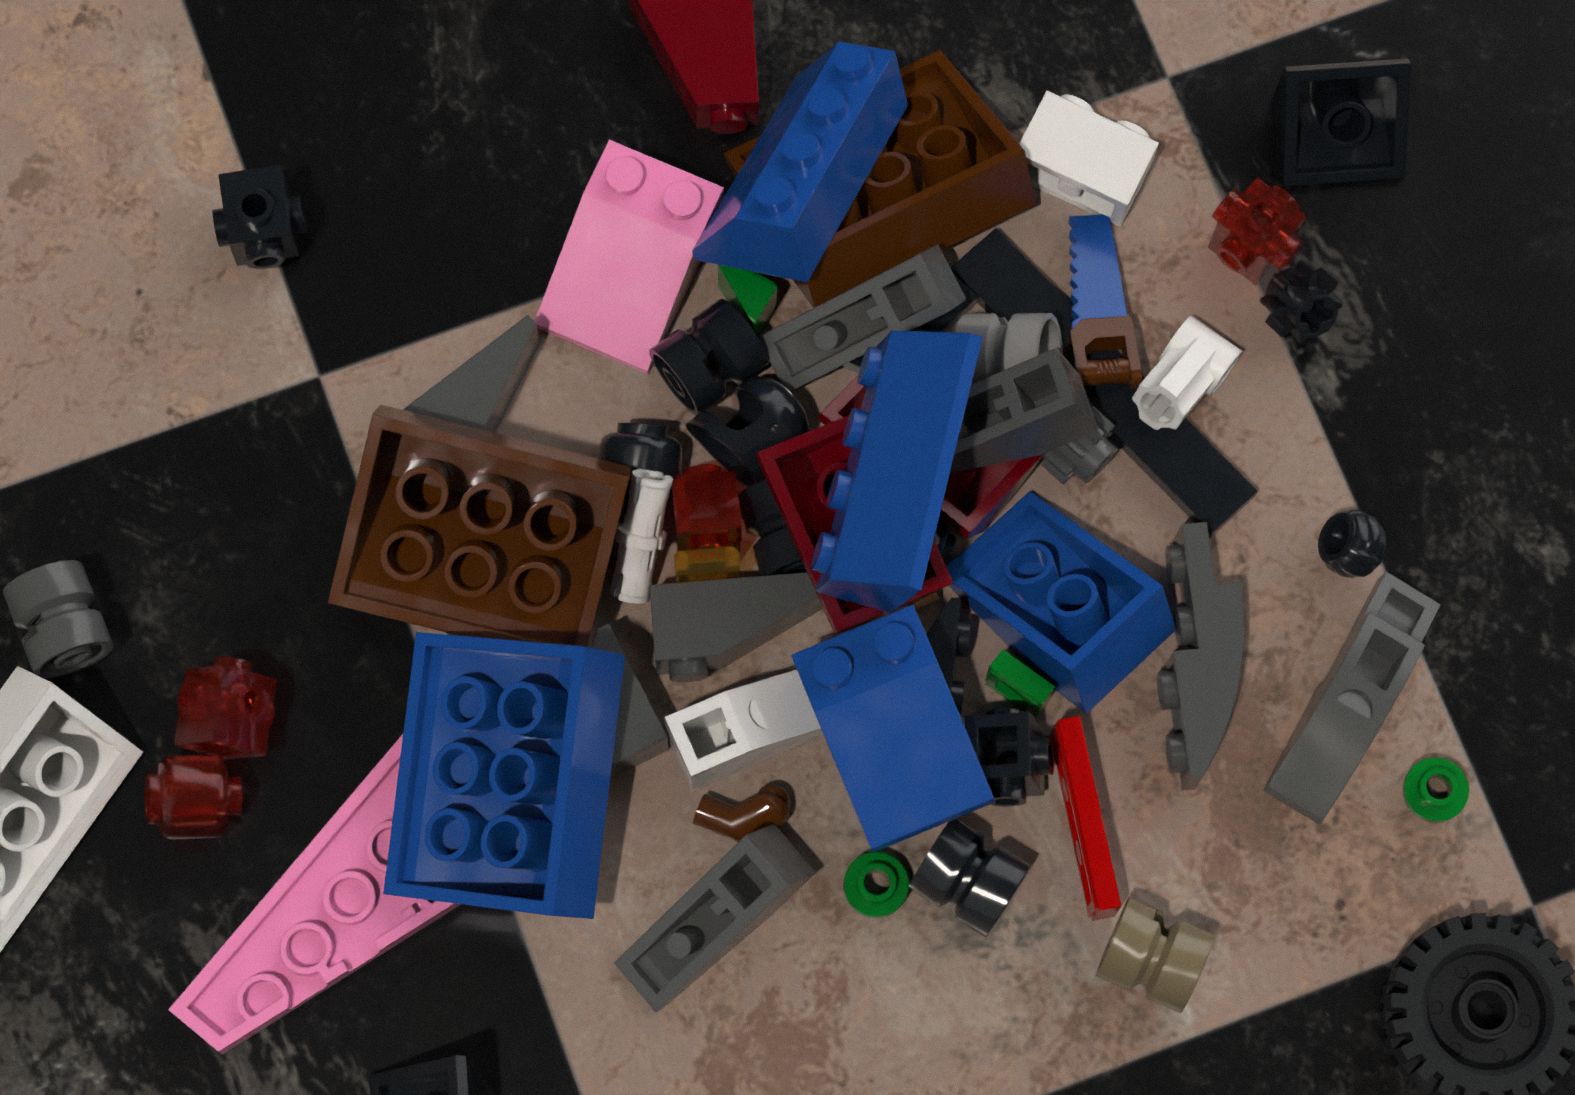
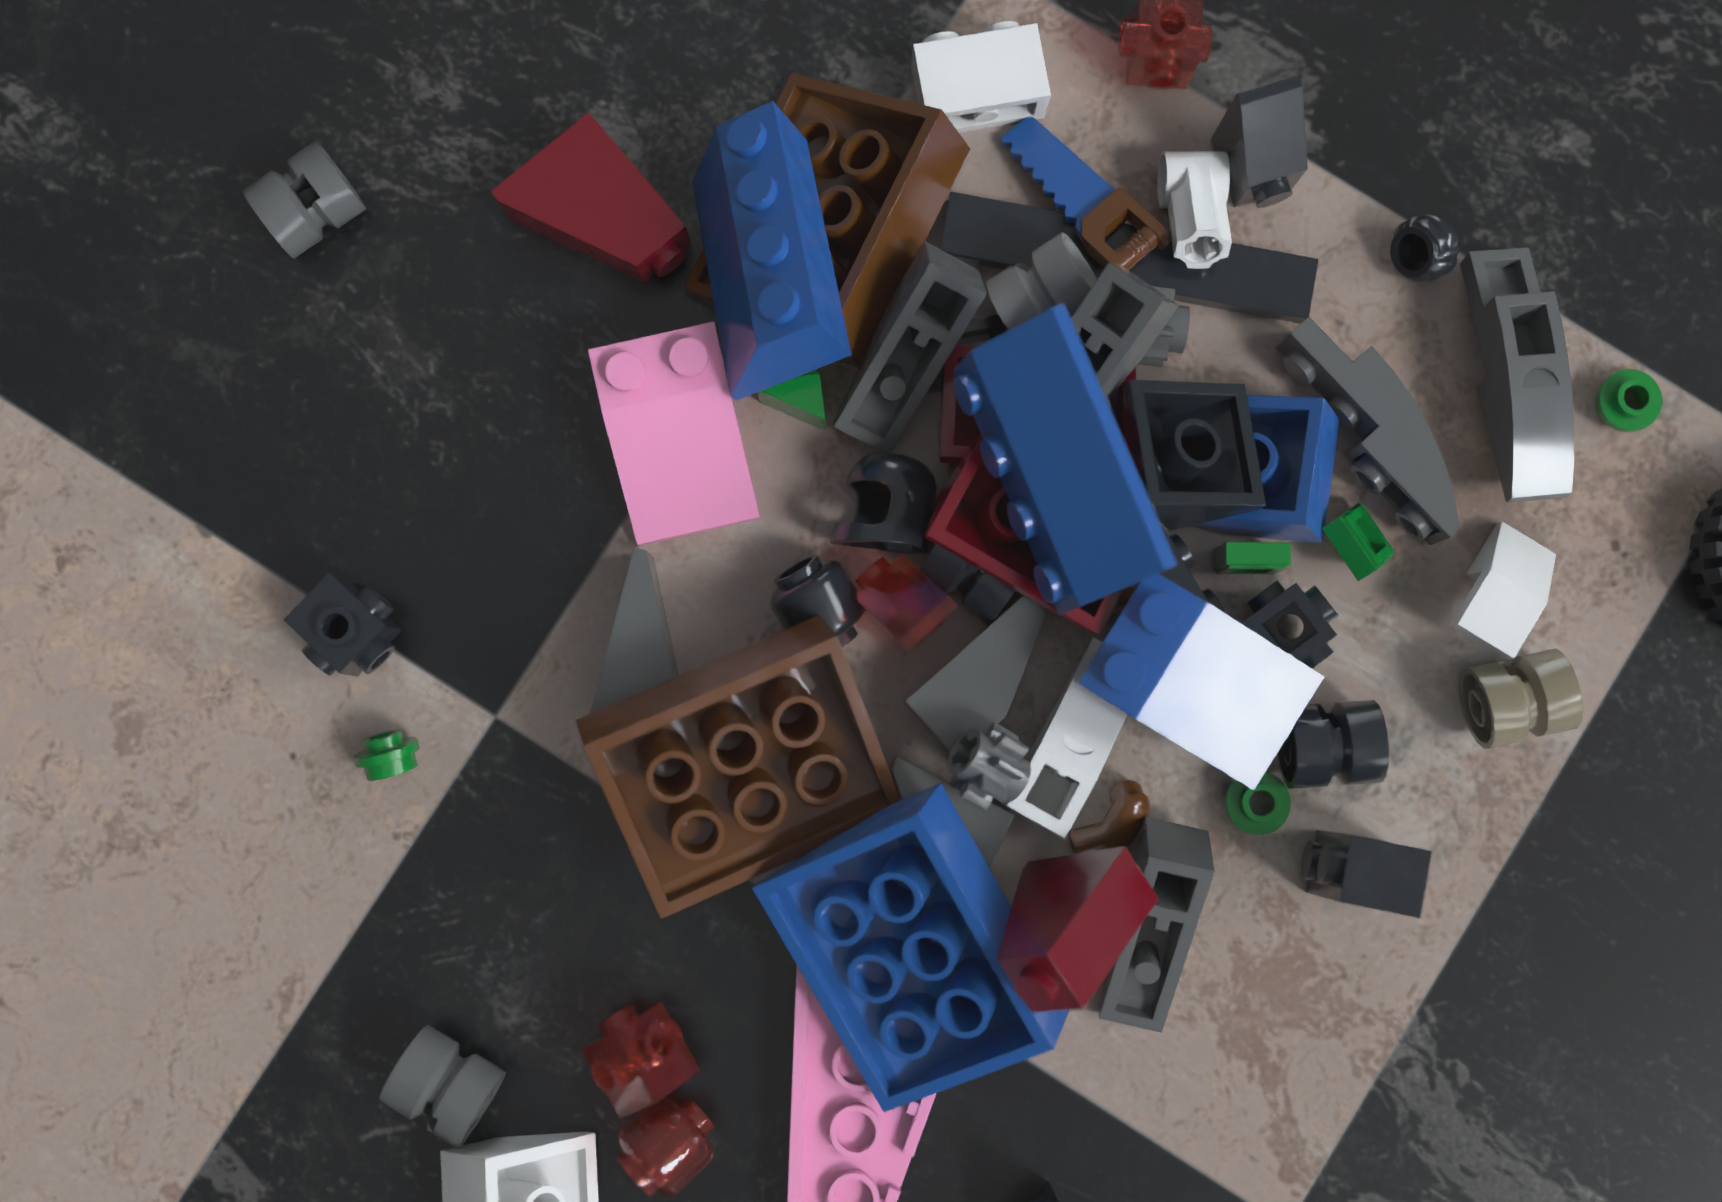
camera: 35 degrees left, 10 degrees up
white pin [609,469,673,604] -> none
black wheel [649,299,769,415] -> none
clear yellow tile [674,546,740,583] -> none
red tile [1050,716,1122,921] -> none
black gear [1260,261,1343,344] -> none
none -> green plate [353,729,420,781]
none -> dark grey gear [948,722,1031,811]
none -> dark red slope [997,846,1159,1013]
none -> black slope [1124,380,1266,531]
none -> black slope [1211,74,1308,208]
none -> black brick [1301,830,1432,918]
none -> green tile [1322,502,1394,581]
none -> white slope [1449,521,1556,659]

